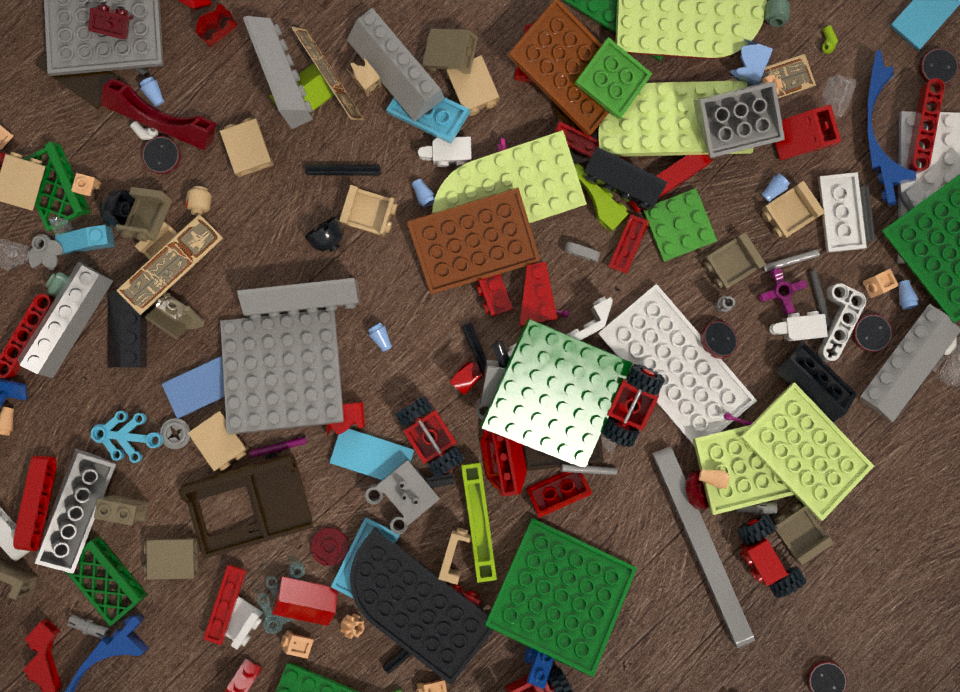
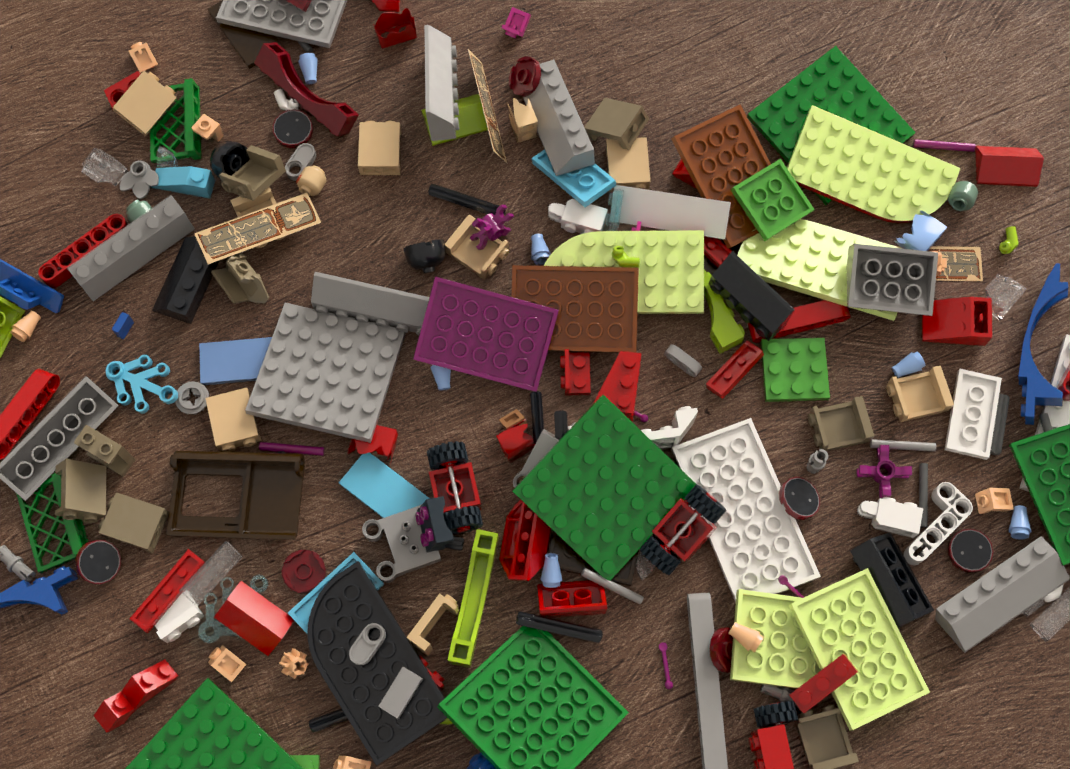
camera: 15 degrees right, 15 degrees down
none -> dark tan panel [55,459,106,523]
none -> black tile [75,540,121,584]
none -> blue tile [112,312,134,340]
none -> clear plate [179,541,243,606]
none -> light grey piece [285,143,316,181]
none -> light grey piece [349,623,386,665]
none -> light grey tile [378,667,423,719]
none -> magenta plate [413,276,559,392]
none -> black brick [415,496,454,552]
none -> magenta pin [470,205,514,250]
none -> medium nougat plate [499,409,528,430]
none -> dark red tile [509,56,541,97]
none -> black axle [516,611,603,643]
none -> light blue cone [540,553,562,588]
none -> clear light blue plate [606,189,624,231]
none -> white sticker [610,185,731,239]
none -> lime arm [612,245,640,268]
none -> magenta hinge [658,642,673,689]
none -> red plate [789,653,858,714]

